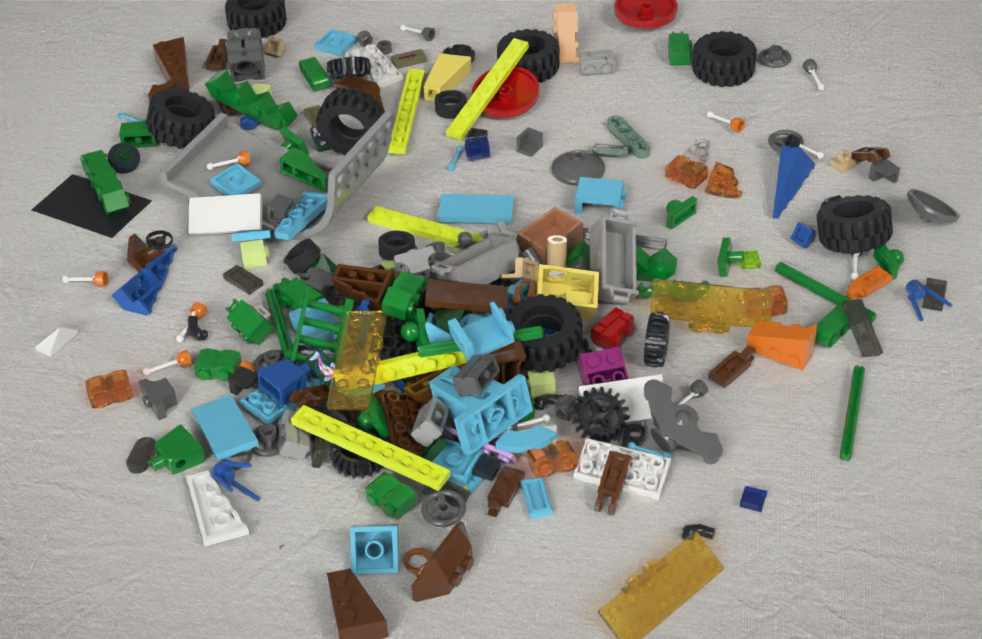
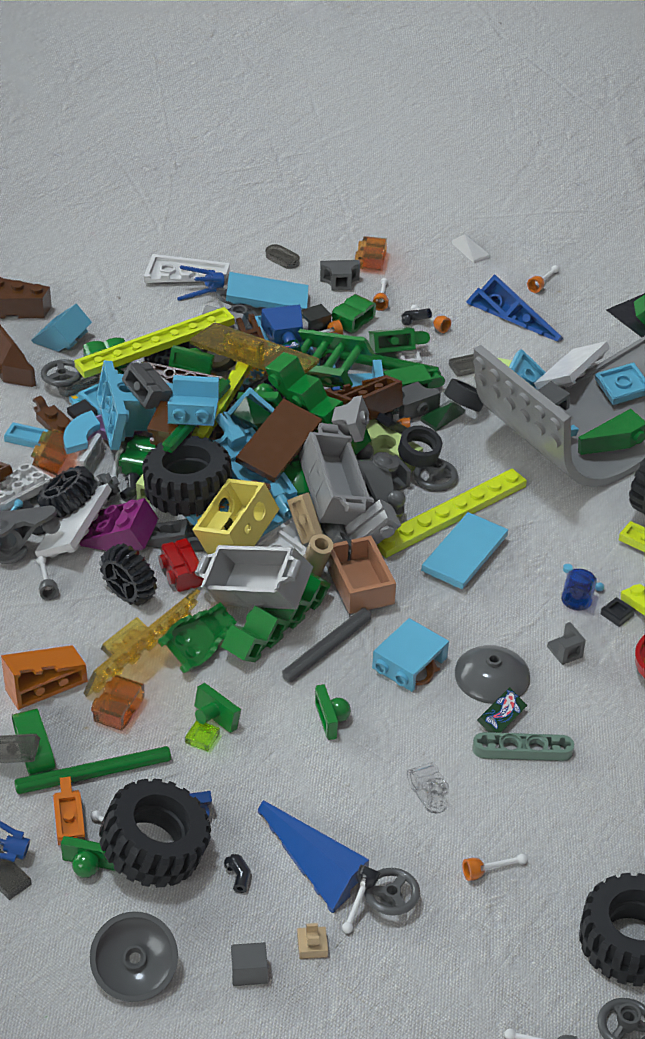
camera: 115 degrees right, 0 degrees up
reddish brown piece [127,230,173,272] -> none
green torso [149,424,206,474] -> none
dark orange piece [403,548,433,578] -> none
clear orange brick [665,155,708,189] -> none
clear orange slope [704,161,742,198] -> none
reddish brown plate [708,346,756,388] -> none
reddish brown hinge [851,147,890,163] -> none

